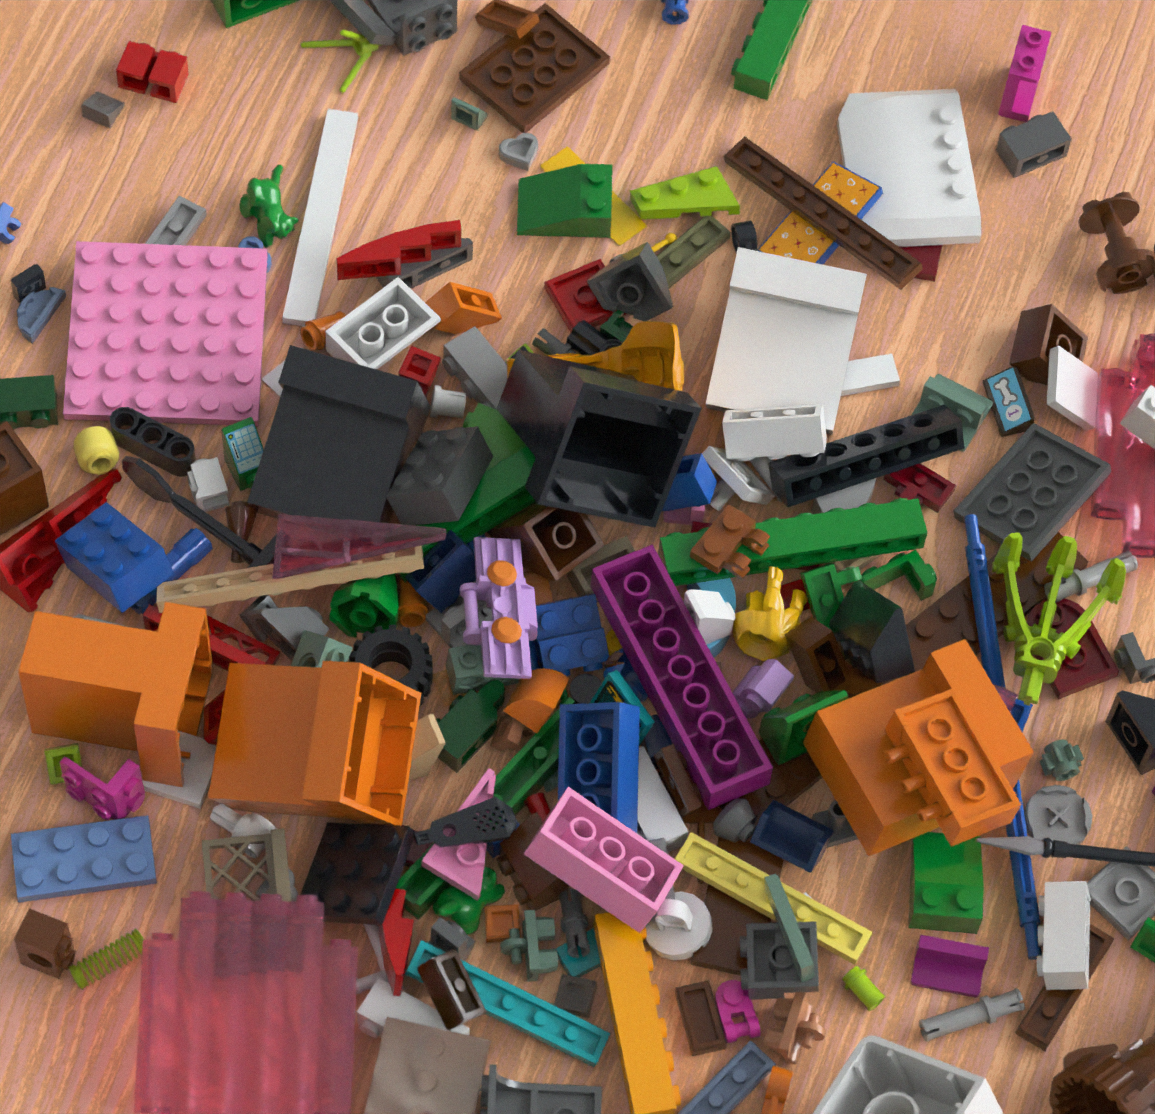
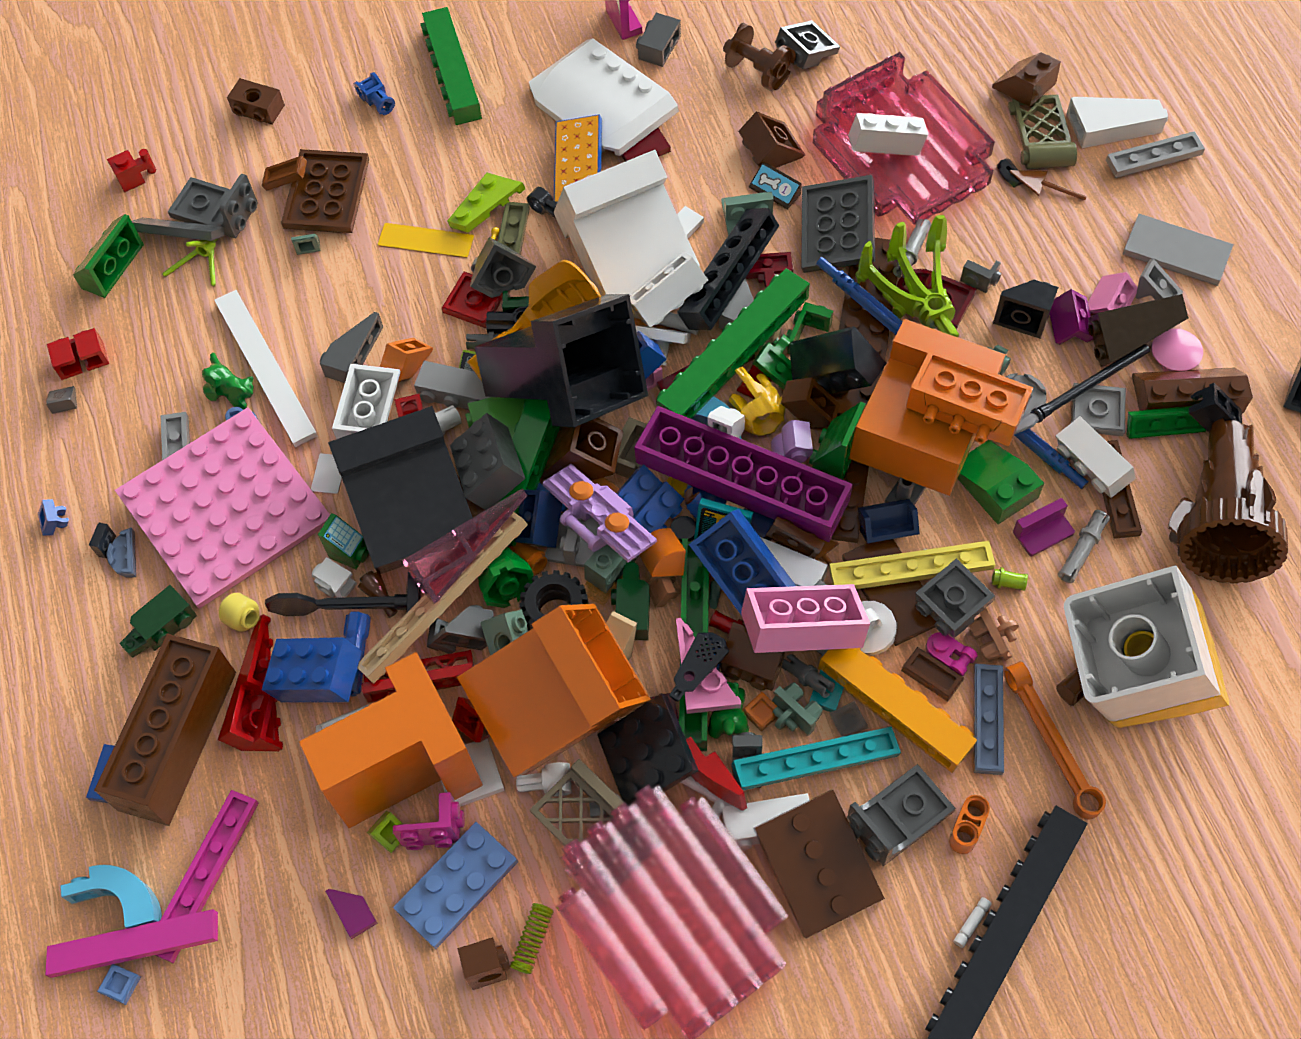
camera: 30 degrees left, 0 degrees up
black beam [110,407,196,477] -> none
orange cone [300,311,346,350] -> none
red slope [336,220,462,280] -> none
dark brown slope [417,949,487,1030] -> none
light grey tile [499,133,538,171] -> none
green slope [517,164,612,238] -> none
dark orange plate [690,504,770,580] -> none
dark grey cone [713,798,757,843] -> none
reddish brown tile [723,136,923,290] -> none
sand green tile [764,874,814,982] -> none
white tile [1047,346,1098,431] -> none

